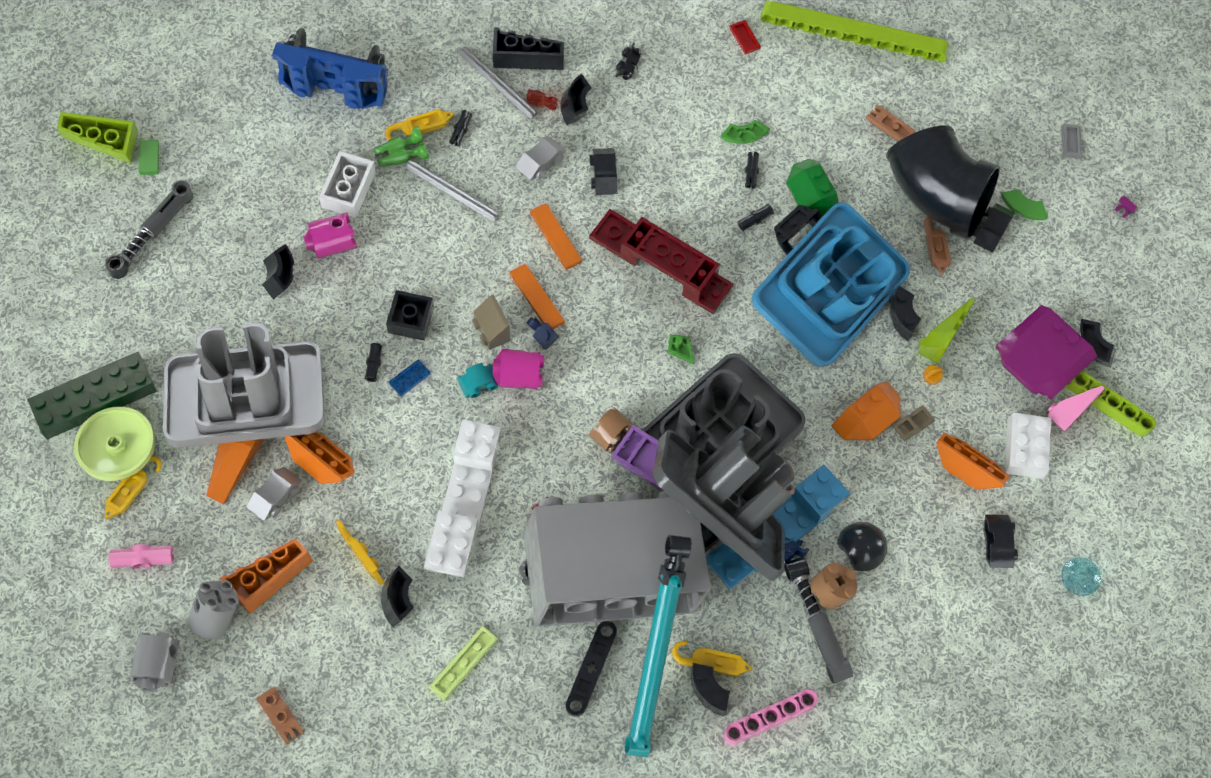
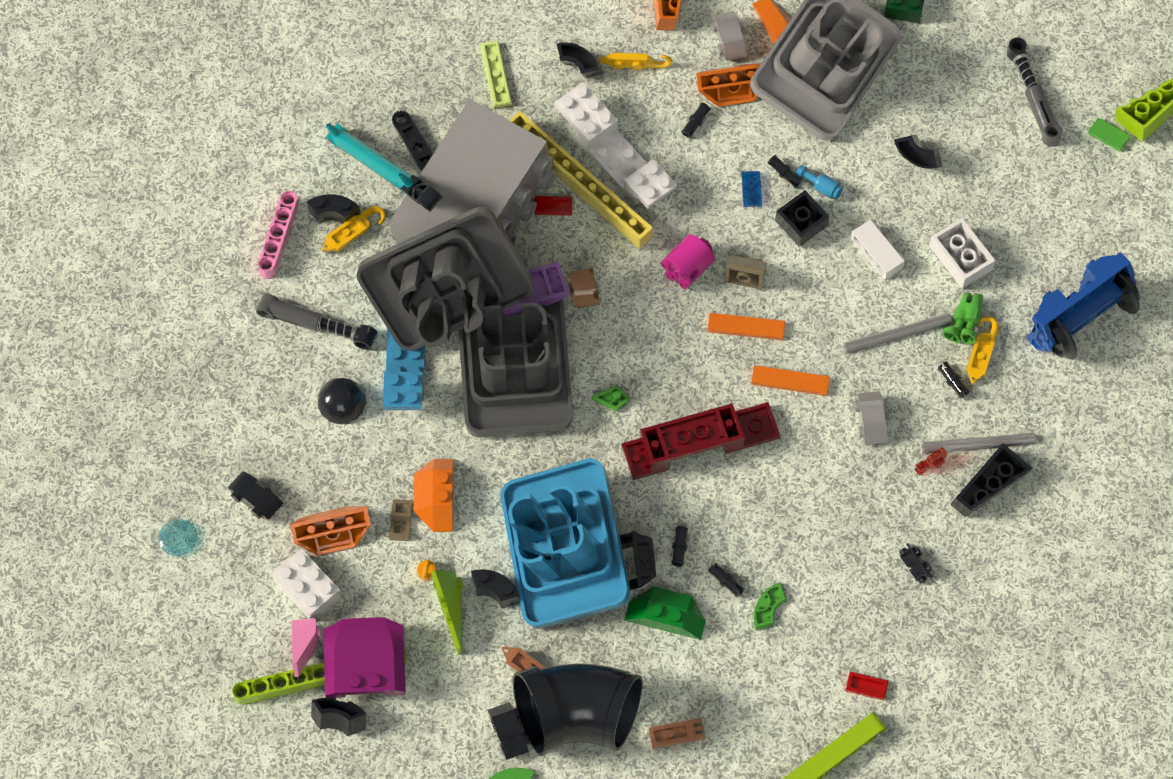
camera: 135 degrees right, 0 degrees up
dark pink cylinder [303,212,357,259] -> none
teal cylinder [457,363,499,398] -> none
dark blue plate [526,317,560,350] -> none
black brick [561,74,592,126] -> none
black brick [589,148,618,195] -> none
dark blue plate [784,540,809,562] -> none
medium nougat brick [810,562,857,610] -> none
none -> light yellow brick [509,111,653,250]
none -> black pin [681,102,711,138]
none -> dark azure piece [796,165,844,200]
none -> white brick [851,220,905,280]

